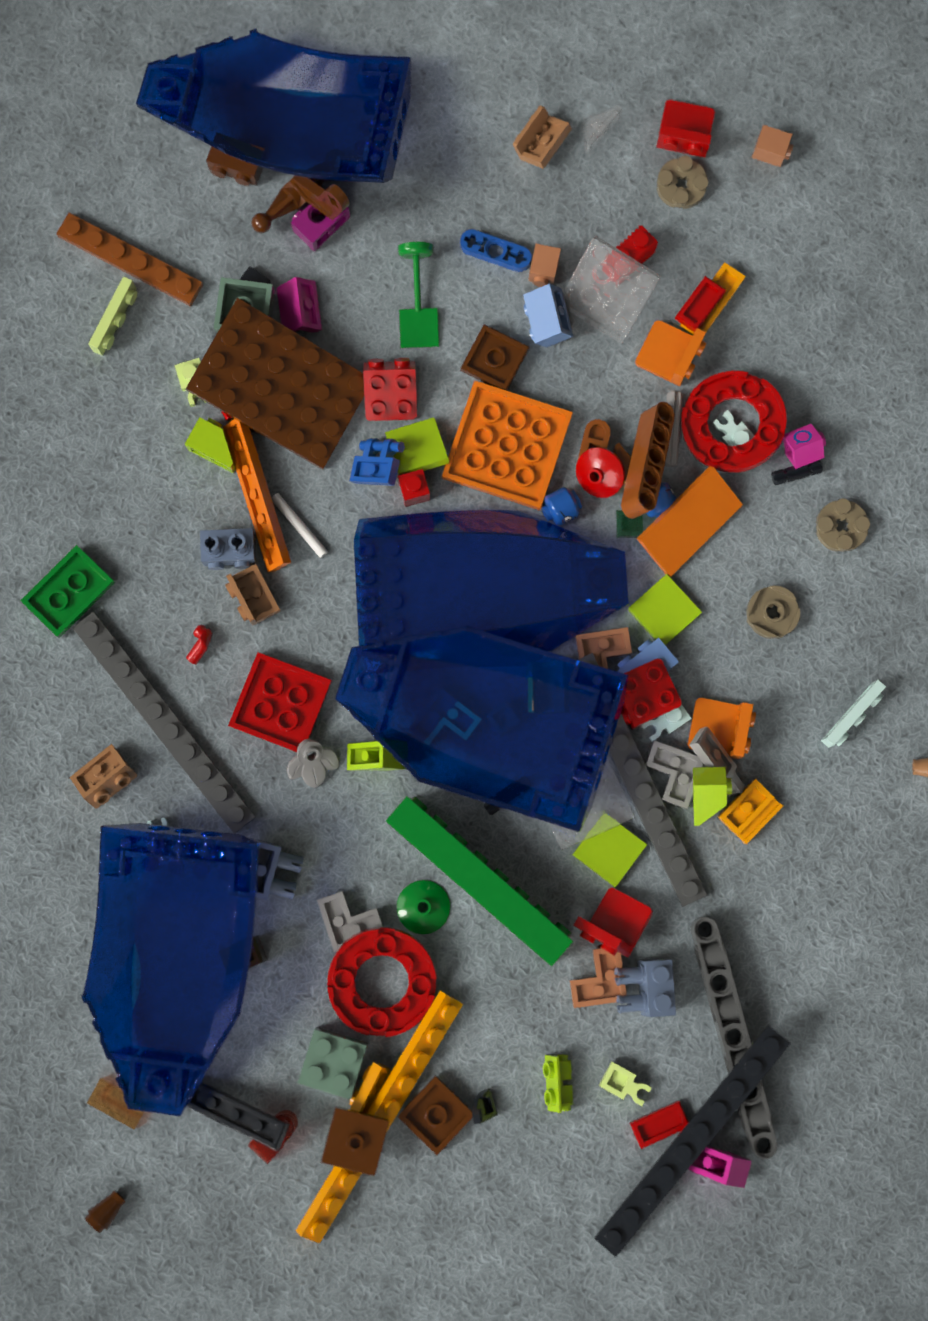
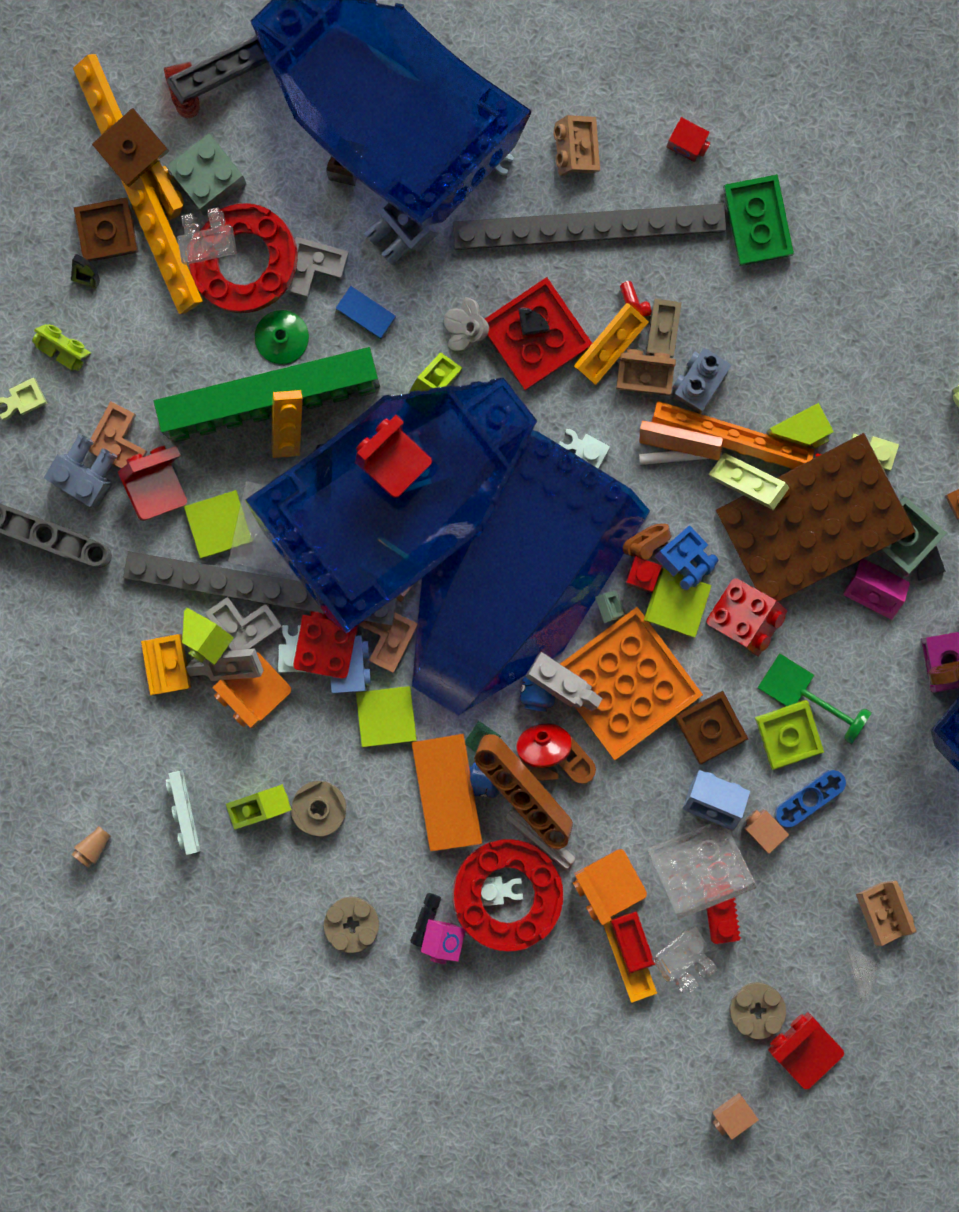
camera: 130 degrees right, 5 degrees up
none -> clear plate [177,208,237,265]
none -> lime slope [226,784,291,830]
none -> light orange plate [271,390,302,458]
none -> blue tile [336,286,396,339]
none -> red bracket [355,415,432,498]
none -> black tile [518,308,550,336]
none -> light grey hinge [526,652,603,711]
none -> light aqua plate [558,429,610,471]
none -> light orange plate [574,303,649,385]
none -> sand green tile [595,590,625,623]
none -> dark orange plate [623,523,672,560]
none -> orange tile [639,421,723,461]
none -> dark tan plate [646,298,682,358]
none -> clear plate [652,926,717,993]
none -> red brick [666,117,711,162]
none -> yellowish green plate [709,453,789,510]
none -> lime tile [754,700,824,770]

